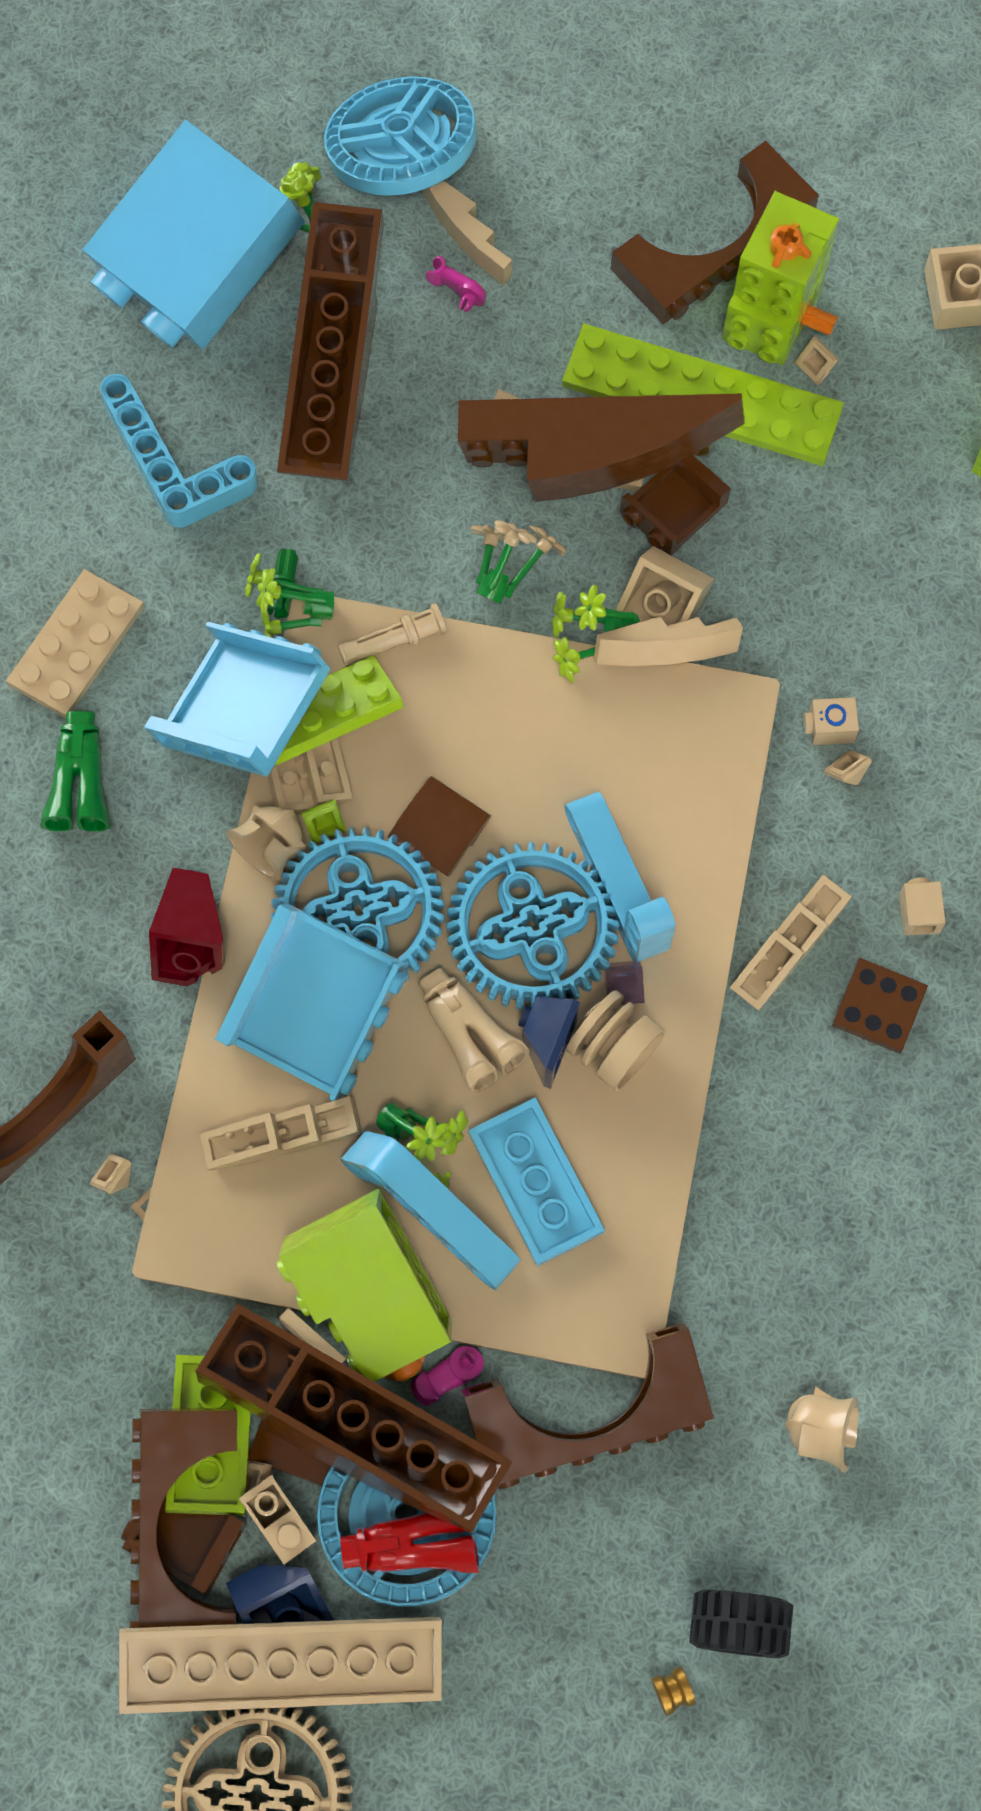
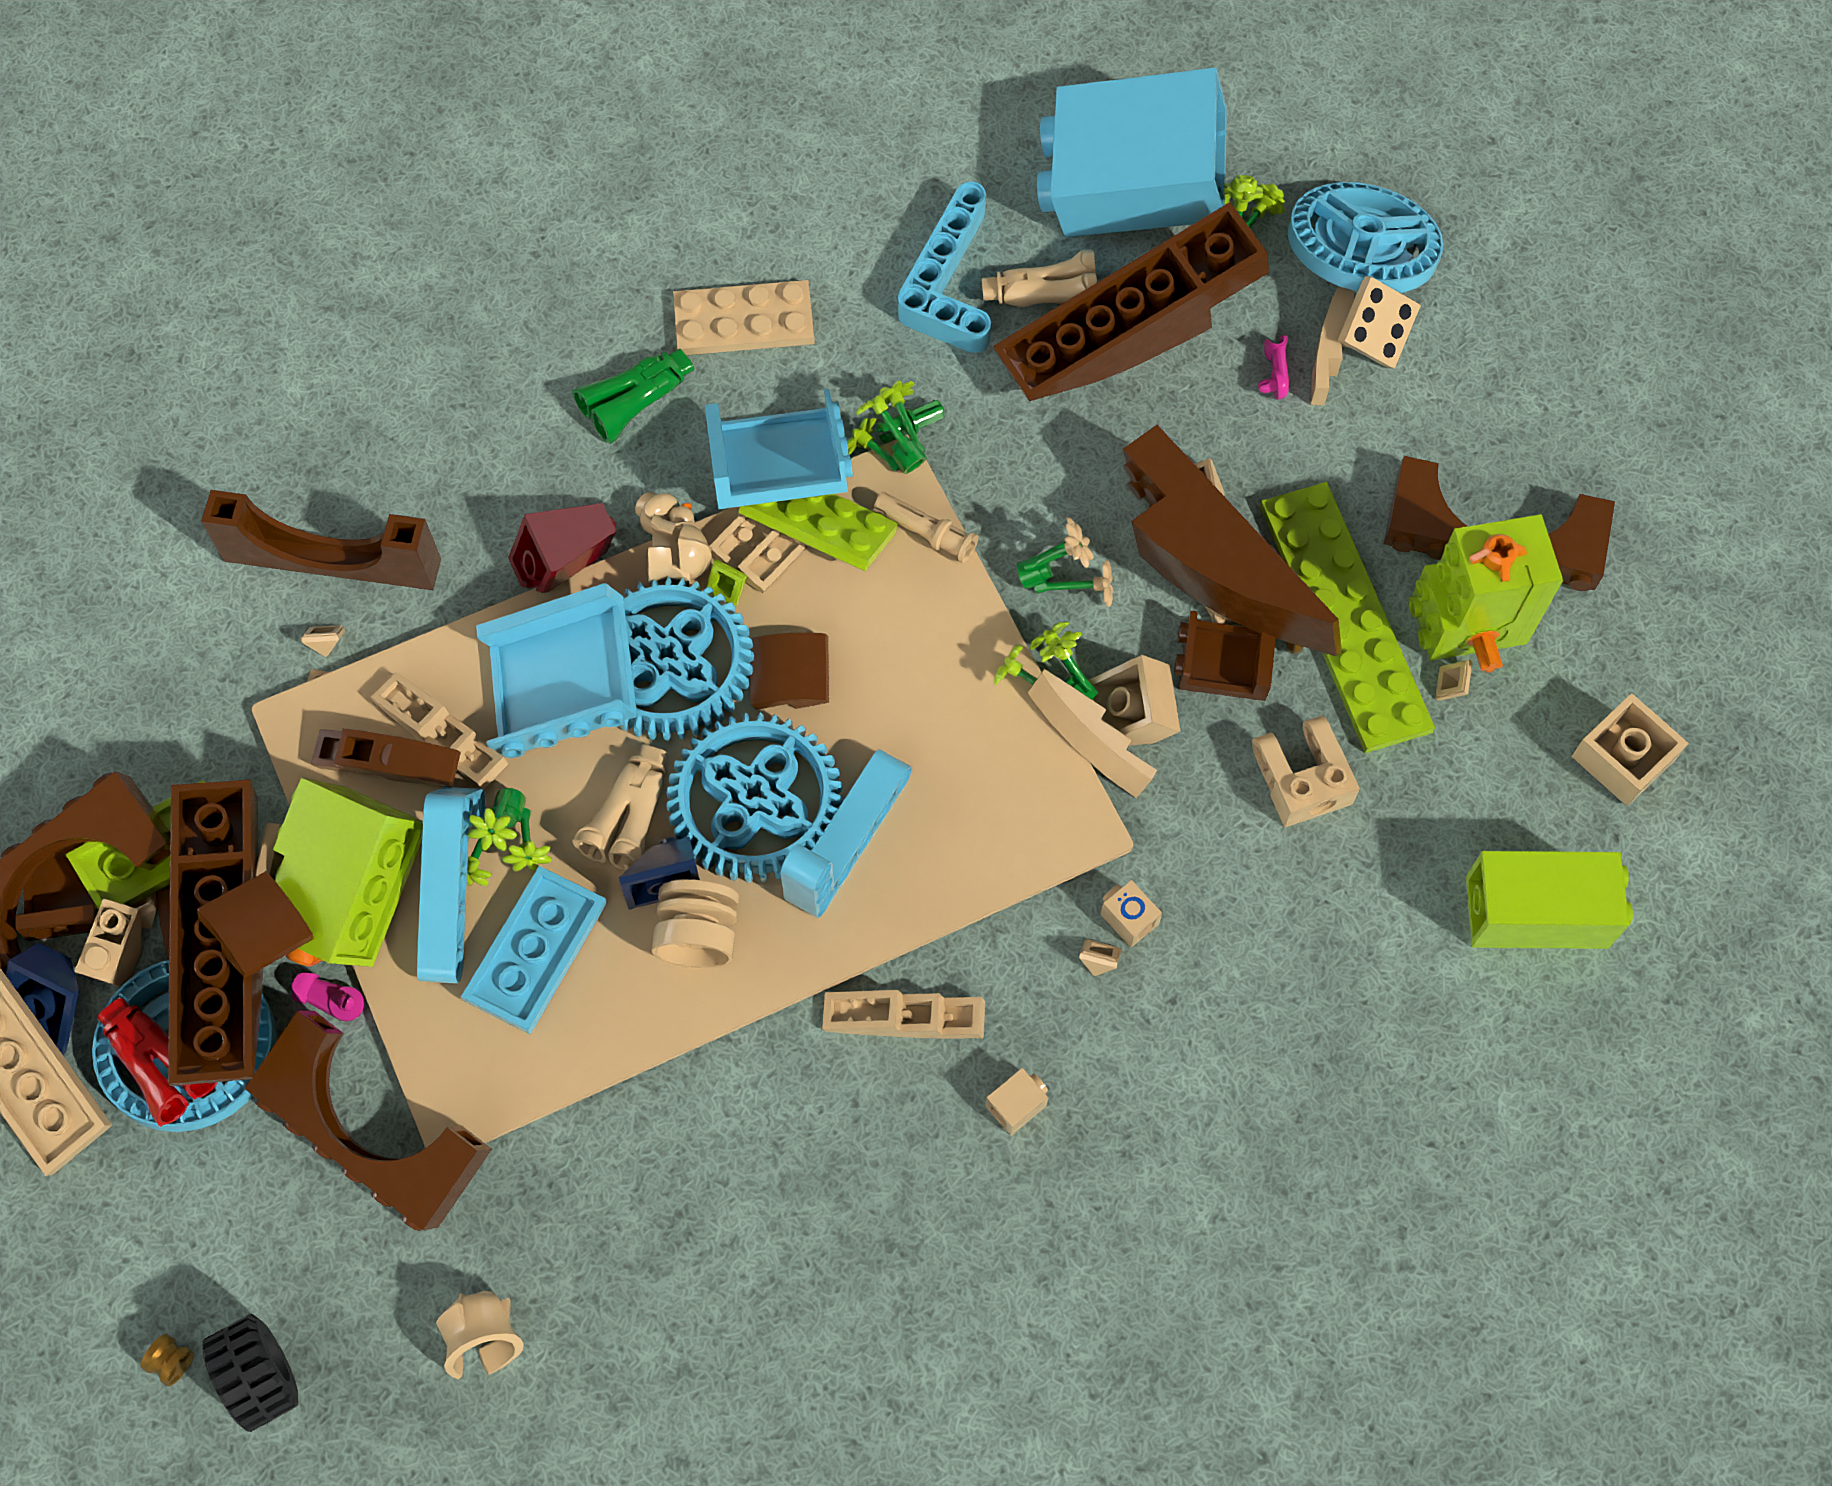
camera: 55 degrees right, 5 degrees down
slope [604,961,645,1005] -> none
reddish brown tile [832,958,928,1054] -> none
none -> reddish brown slope [197,871,313,978]
none -> reddish brown slope [311,728,461,788]
none -> tan animal [635,492,694,534]
none -> tan piece [982,250,1097,308]
none -> tan brick [1252,715,1360,828]
none -> tan tile [1337,276,1421,369]

